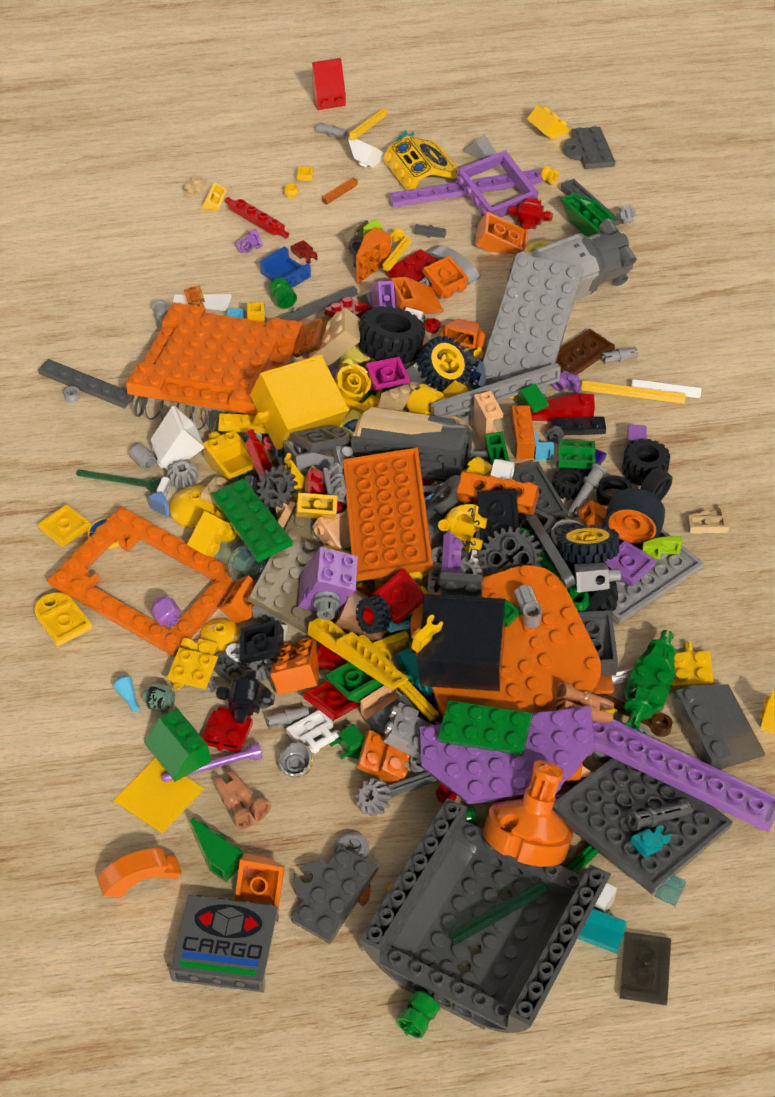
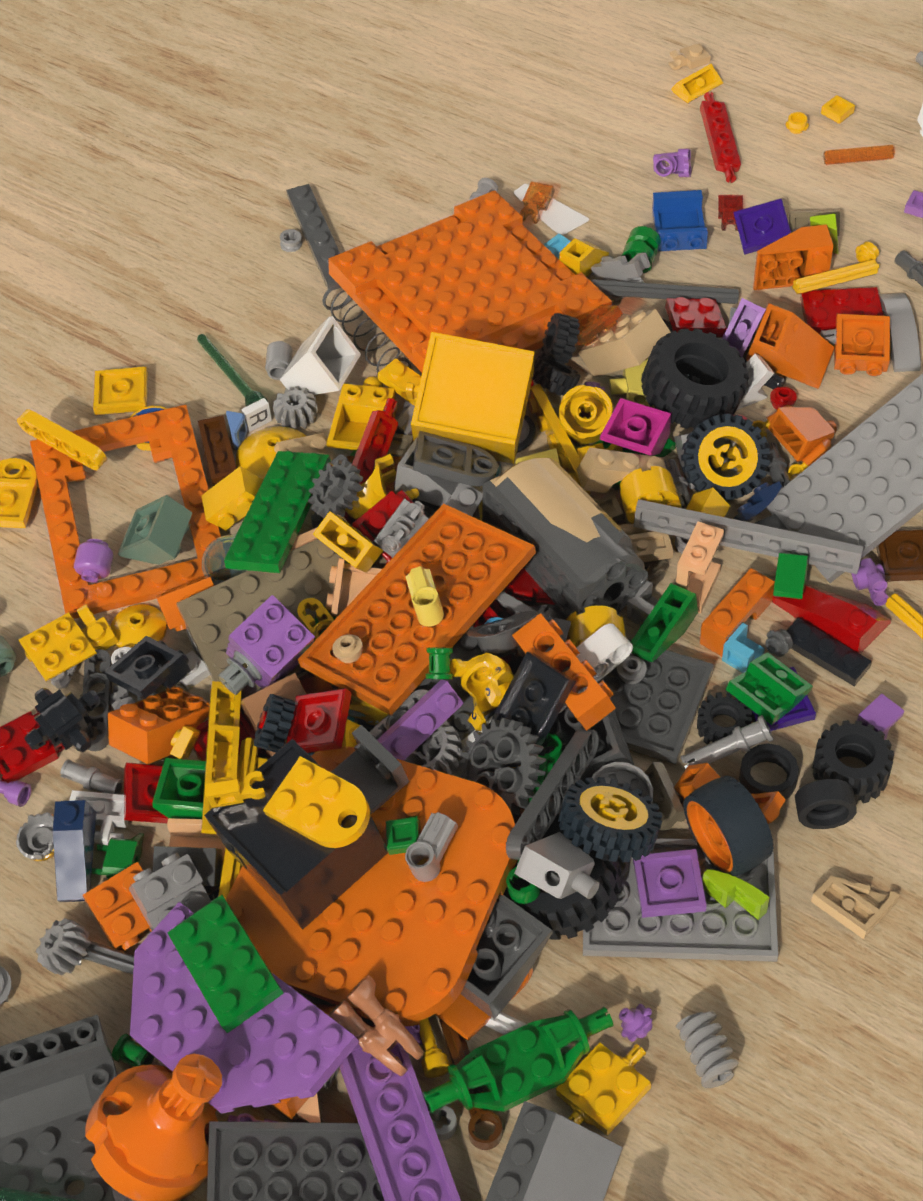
camera: 45 degrees right, 5 degrees up
none -> yellow beam [17,409,107,470]
none -> slope [53,800,97,902]
none -> sand green slope [118,495,192,565]
none -> yellow plate [170,726,201,759]
none -> reddish brown plate [198,415,237,486]
none -> yellow plate [263,756,370,848]
none -> tan plate [332,634,363,663]
none -> light yellow piece [405,566,444,627]
none -> green bush [425,647,453,679]
none -> black tyre [542,313,580,364]
none -> light grey piece [591,253,651,282]
none -> medium lavender plant [619,1004,653,1042]
none -> light grey piece [676,1011,739,1088]
none -> dark purple plate [734,198,791,255]

